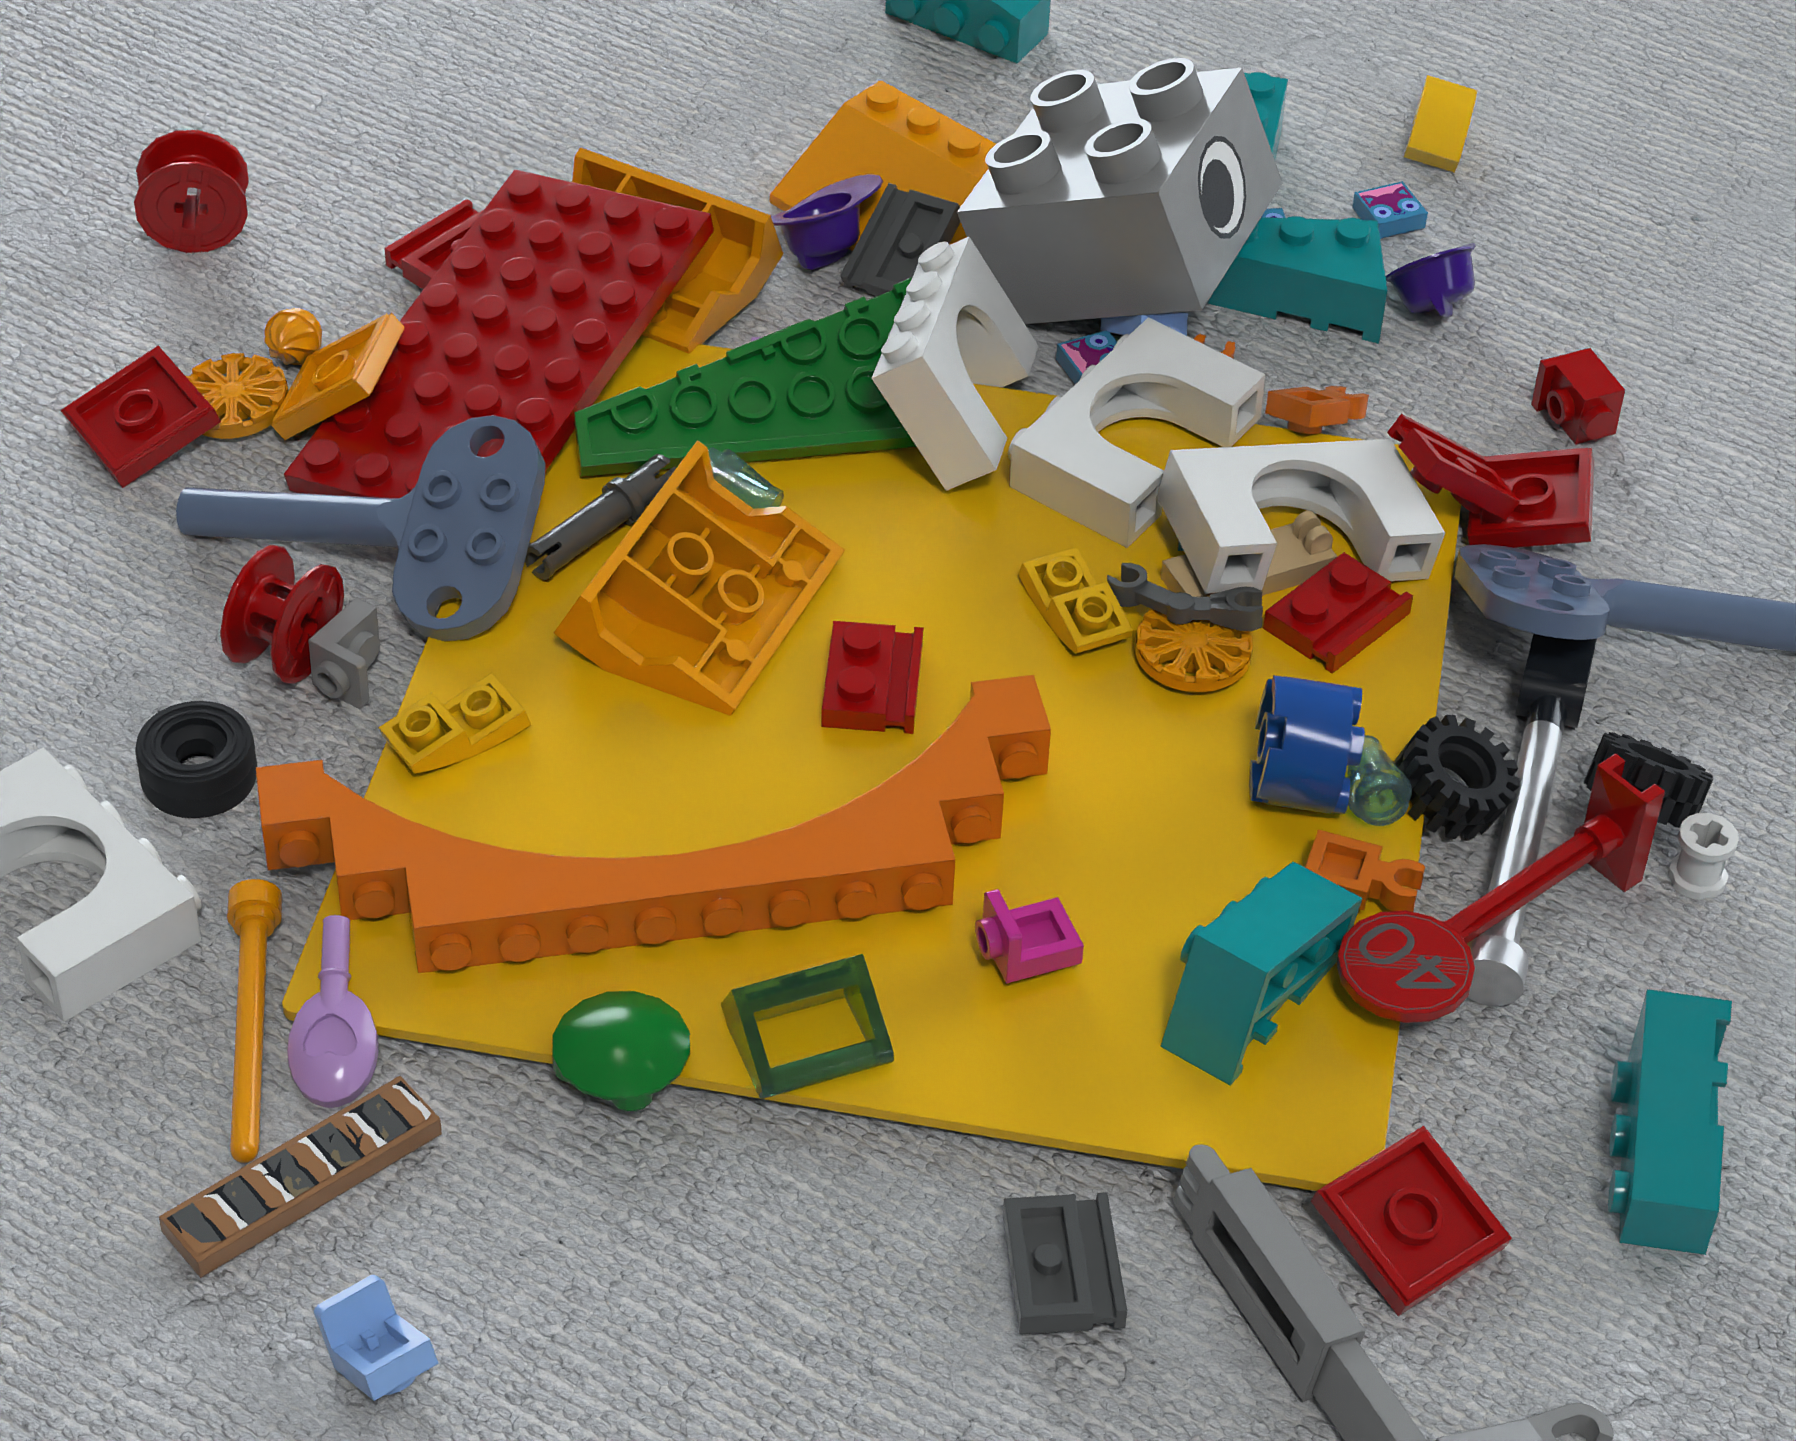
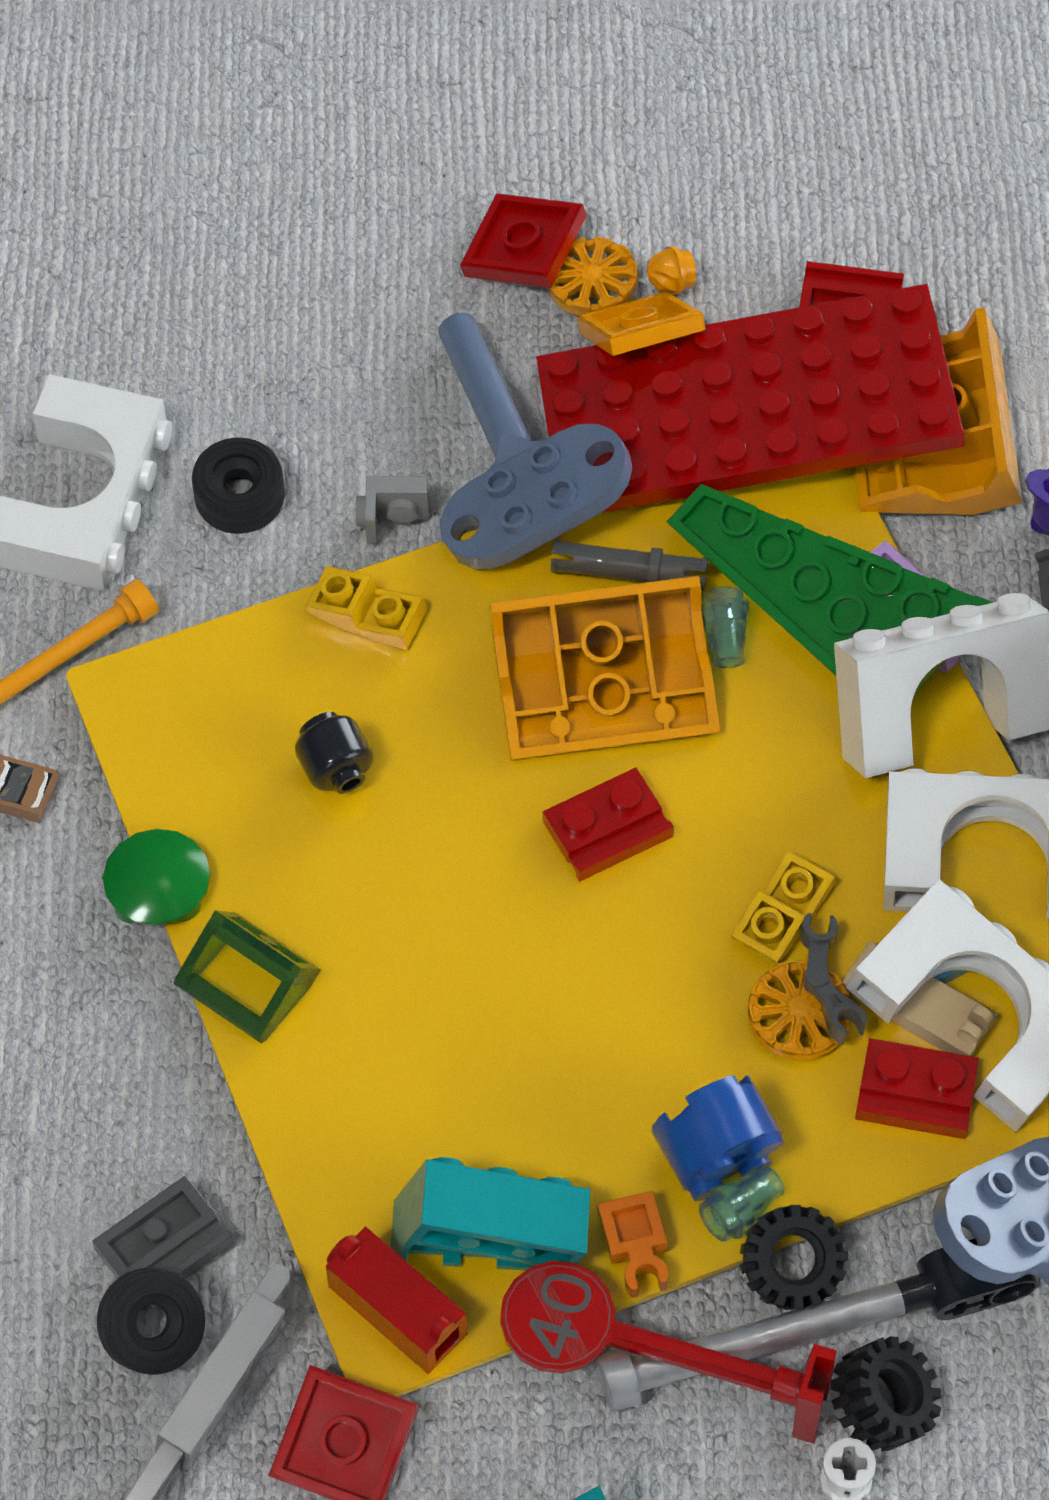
camera: 60 degrees right, 15 degrees up
red piece [134,130,249,253] -> none
red piece [220,545,344,684] -> none
orange arch [256,675,1051,973] -> none
lavender piece [287,915,378,1108] -> none
dark pink bracket [975,889,1084,983] -> none
none -> black tyre [97,1268,206,1375]
none -> black head [295,712,373,794]
none -> red brick [326,1226,468,1375]

